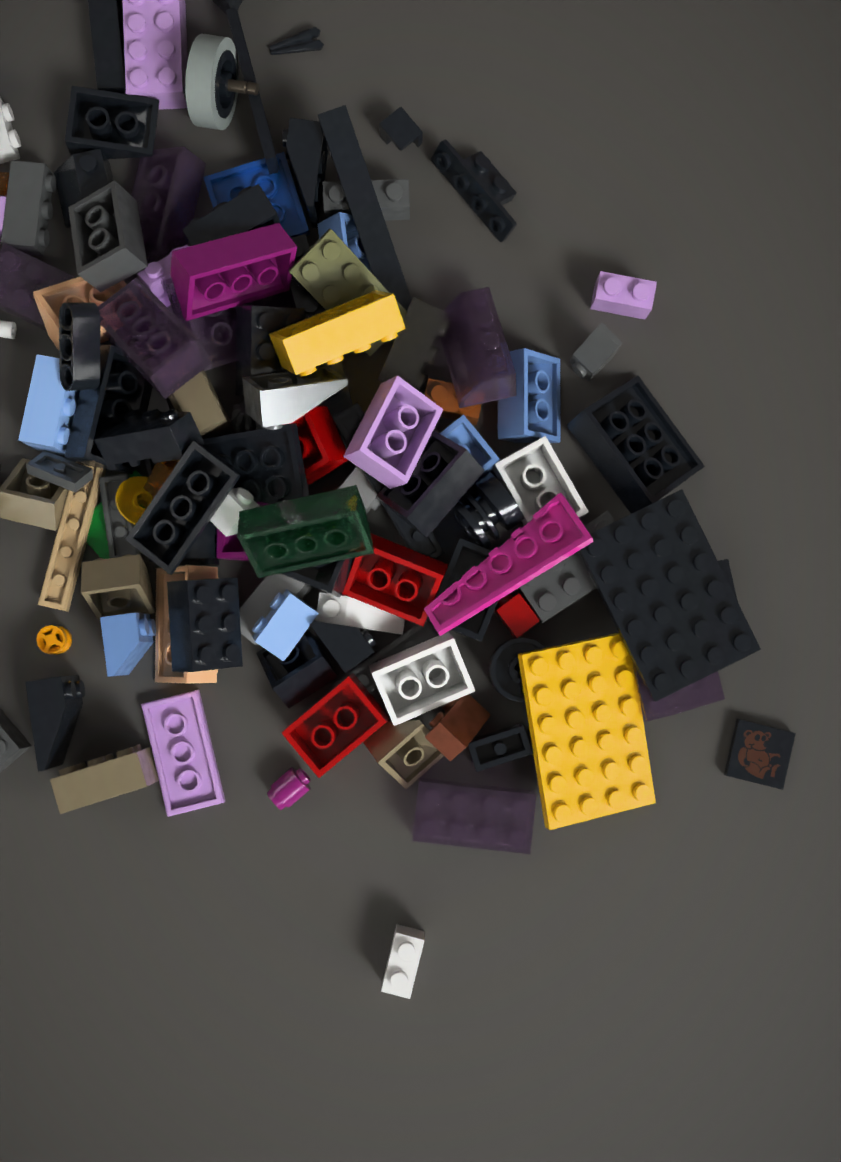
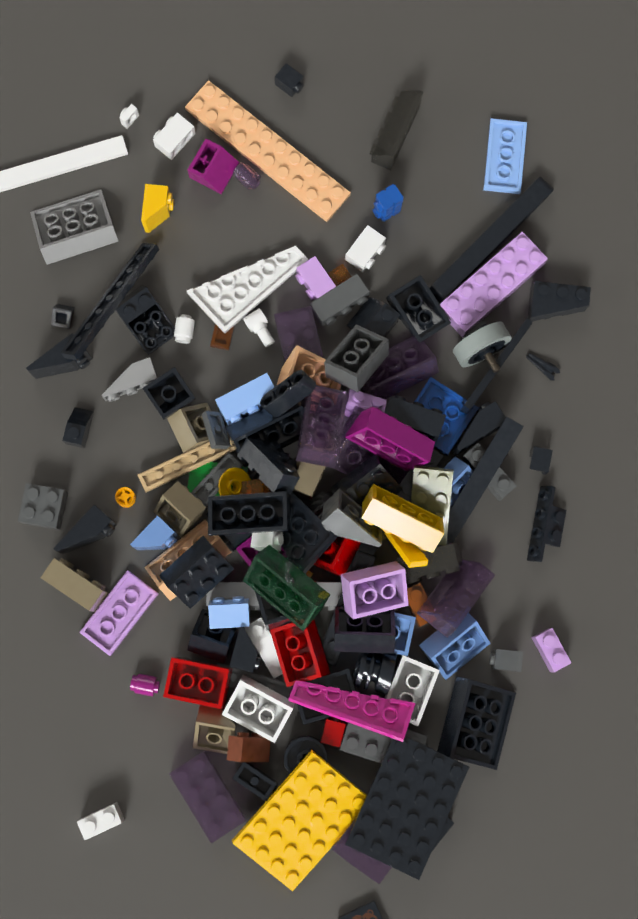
camera: 45 degrees right, 5 degrees down
none -> yellow tile [384,533,428,568]

